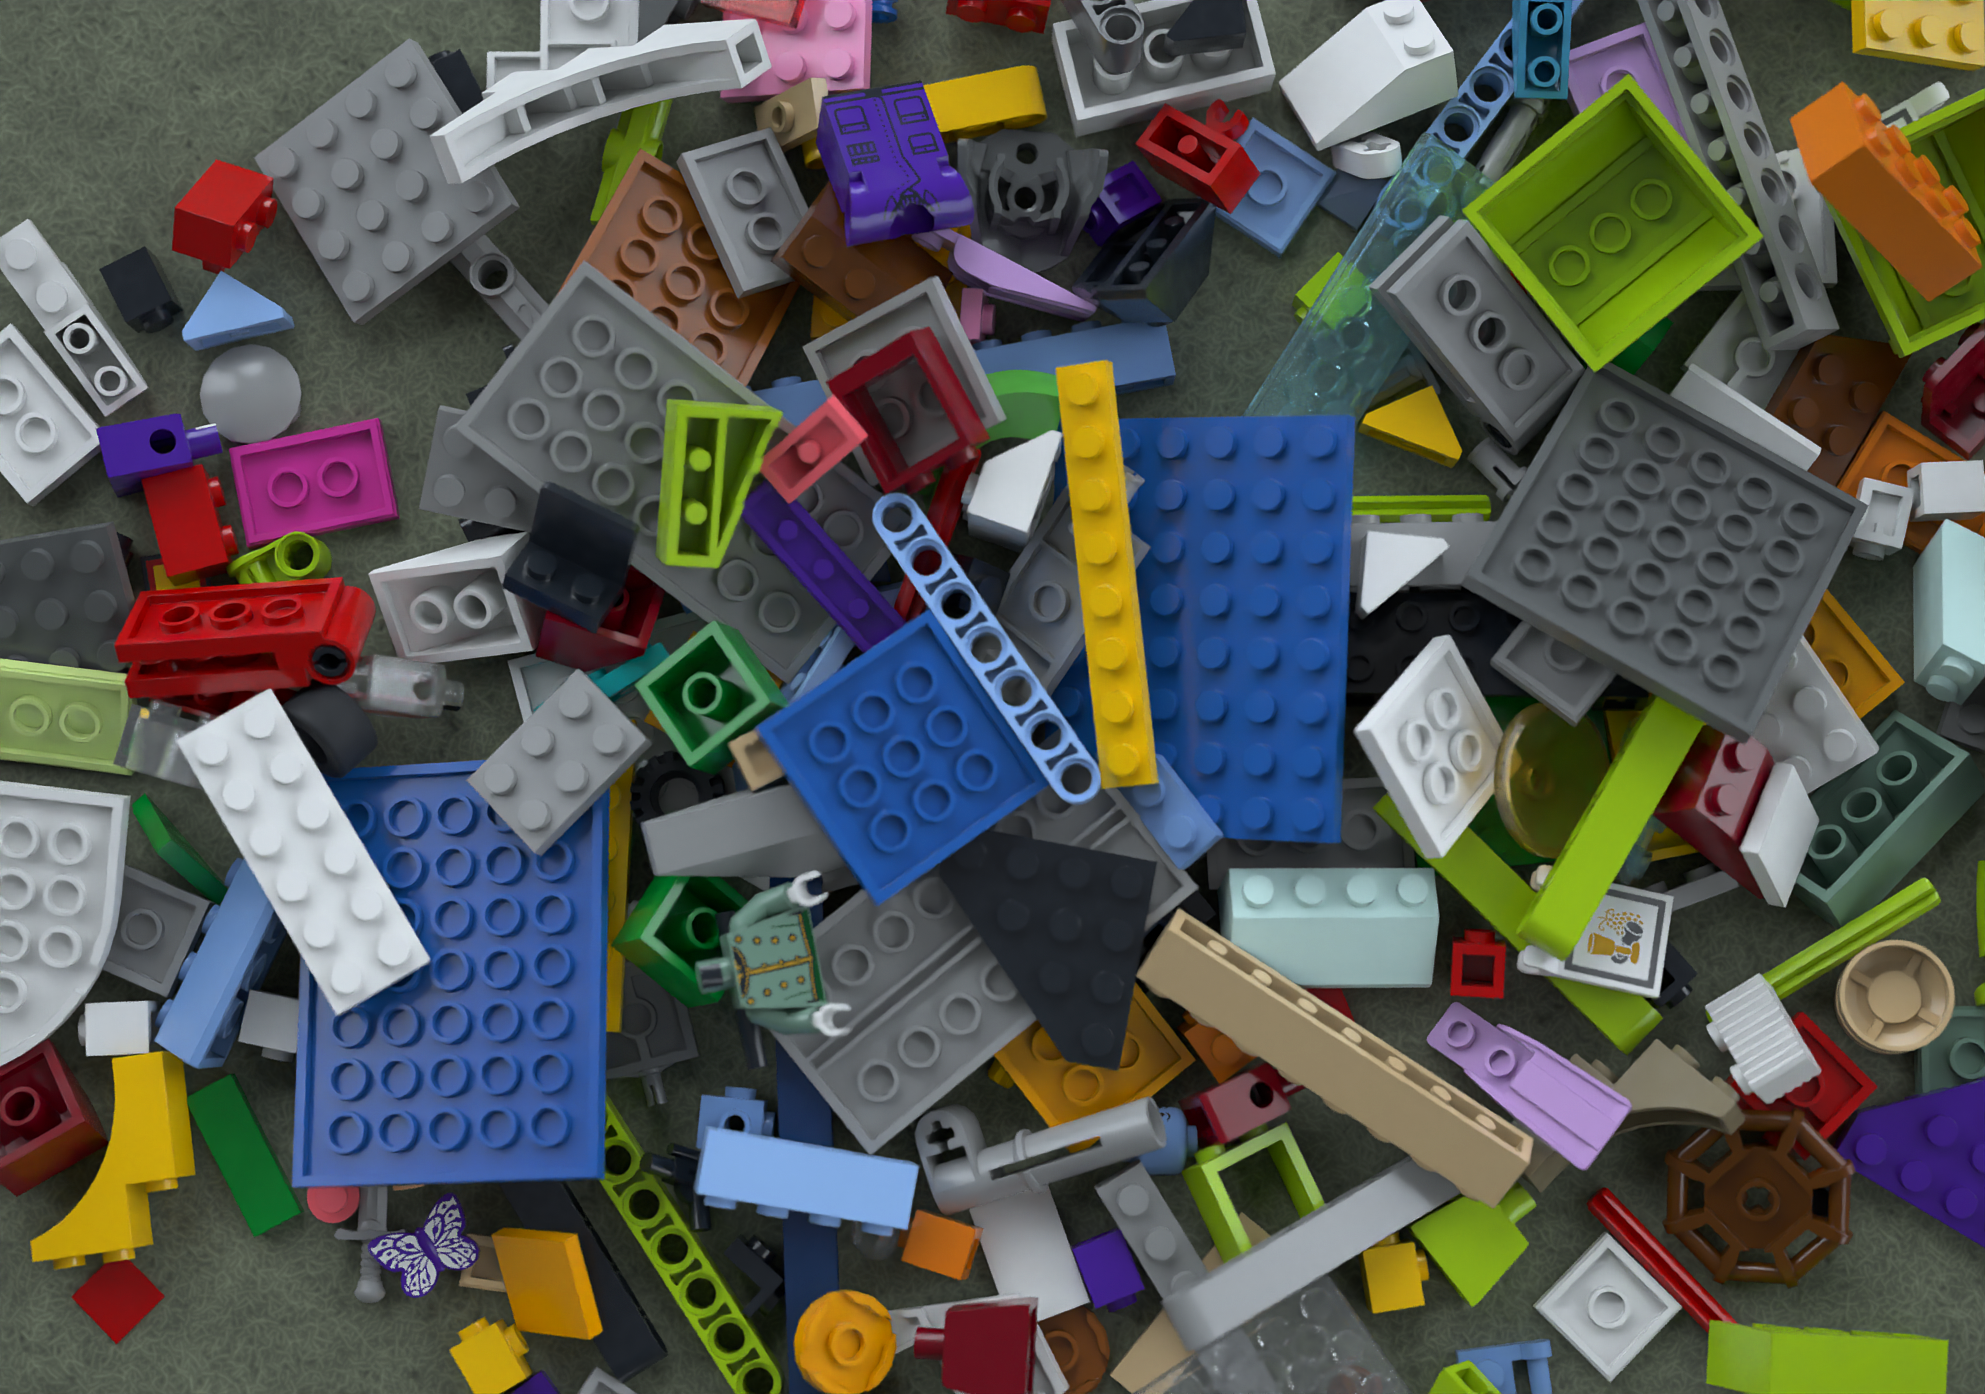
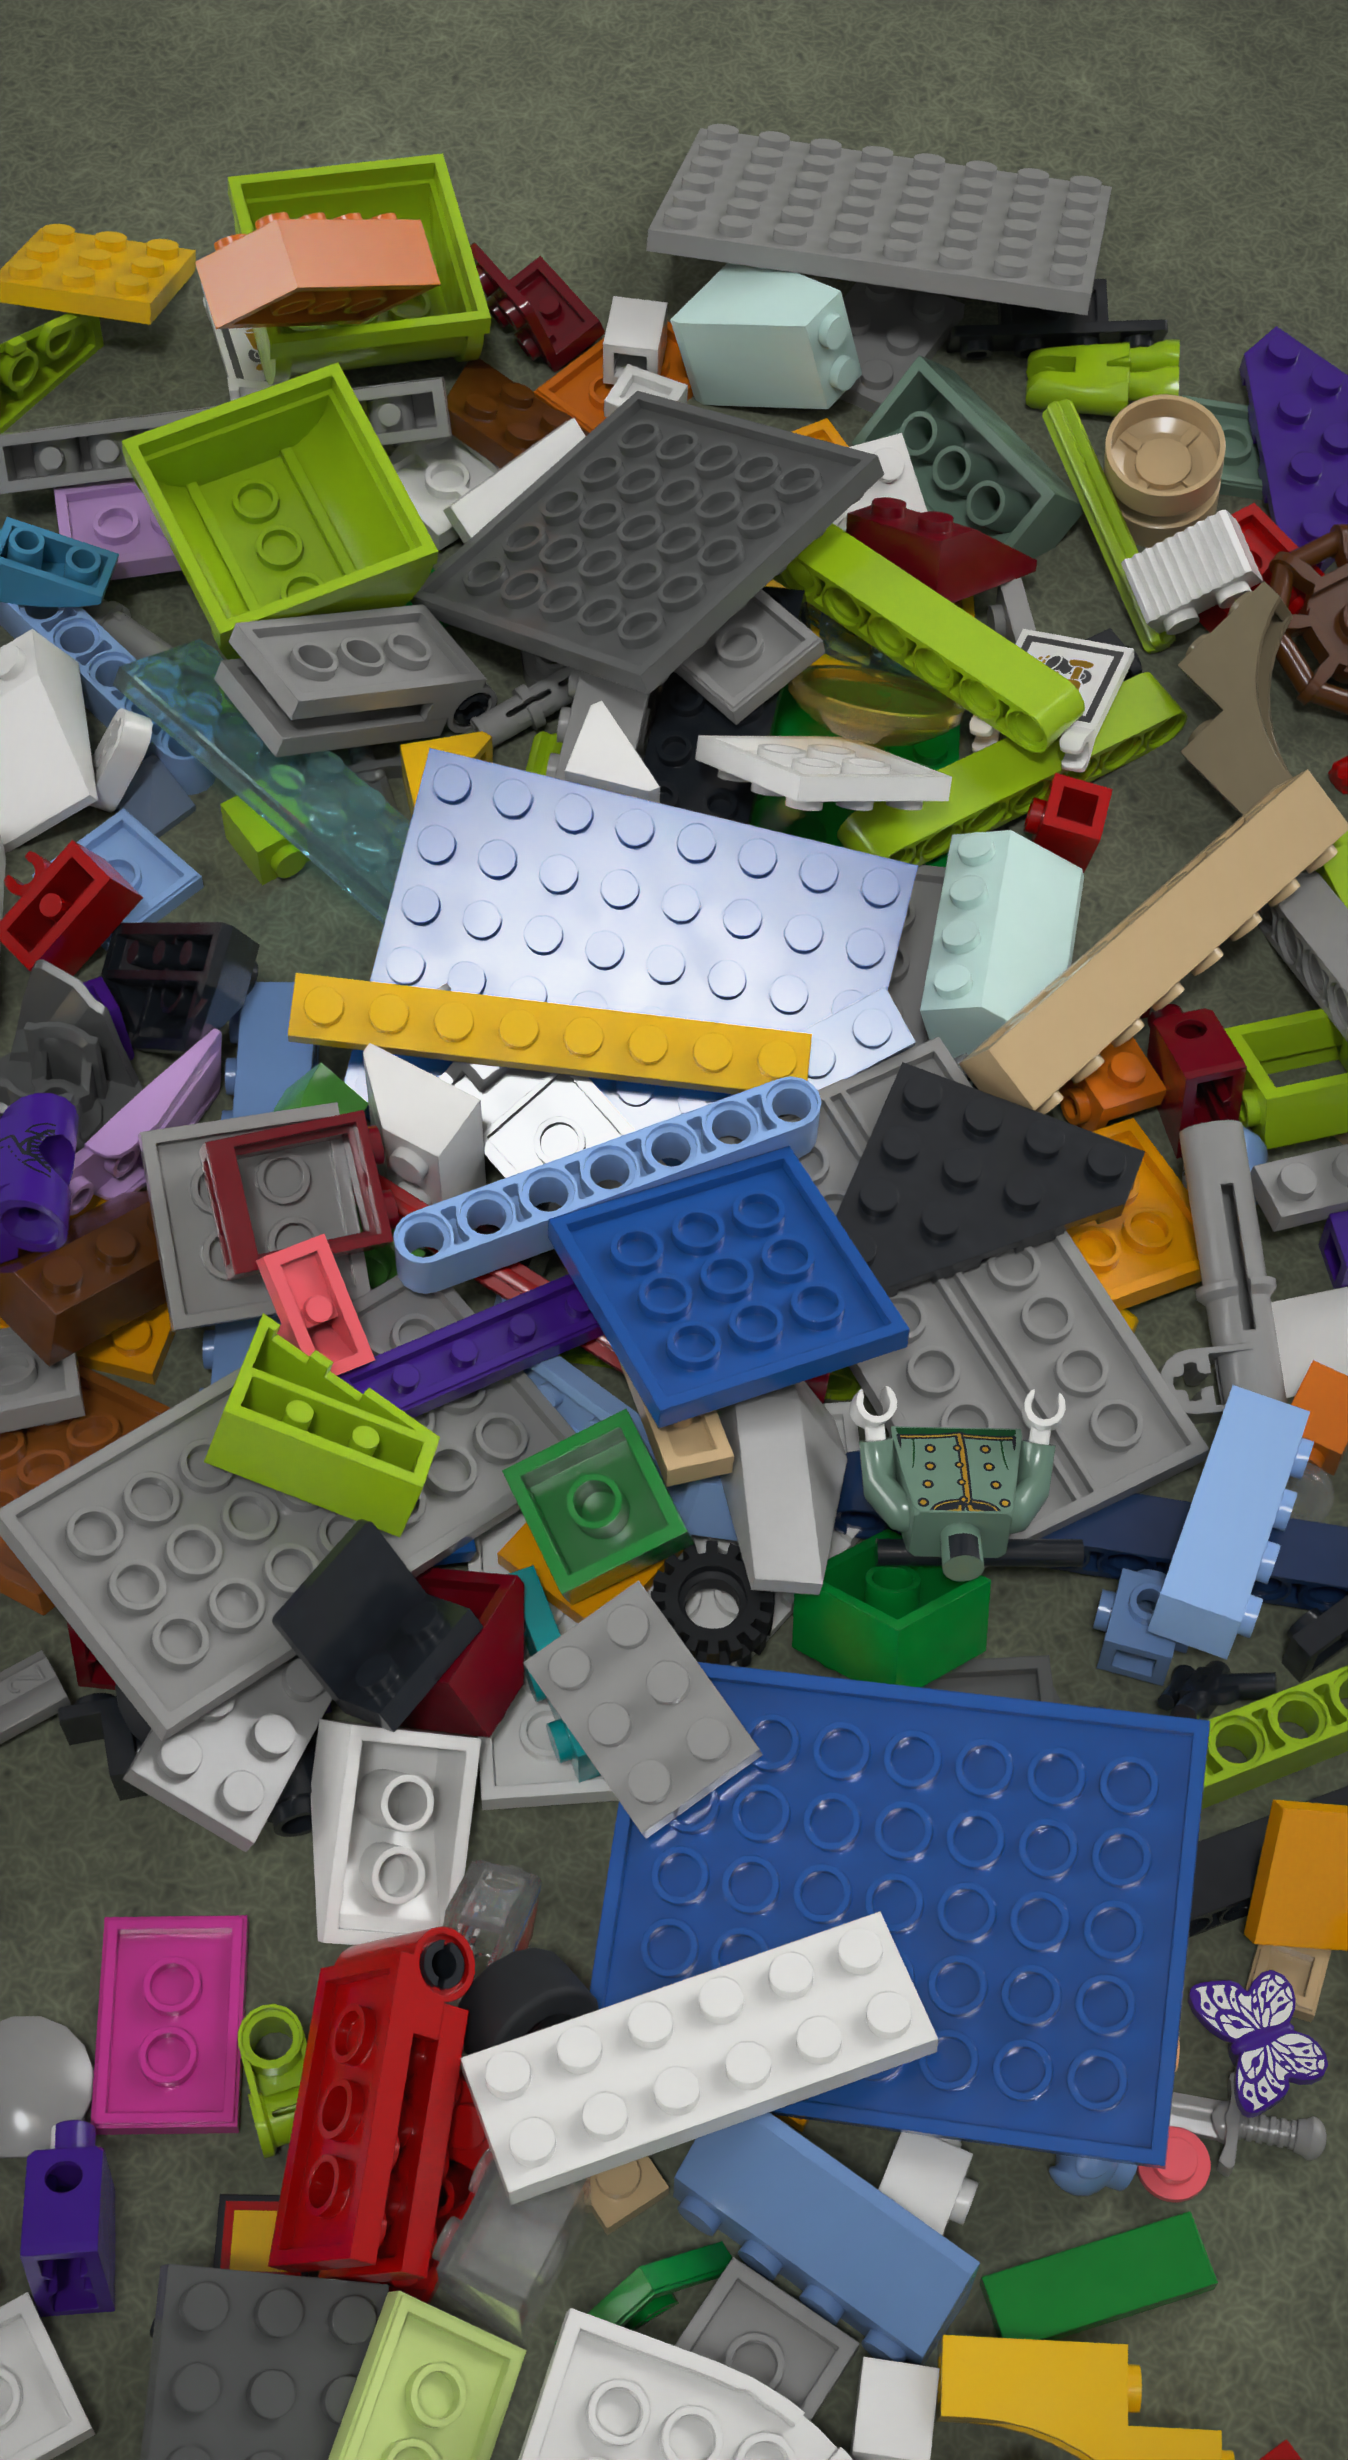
camera: 80 degrees left, 25 degrees down
red brick [141,464,240,586] -> none
lavender piece [1427,1002,1632,1171] -> none
white tile [1740,762,1819,908] -> none

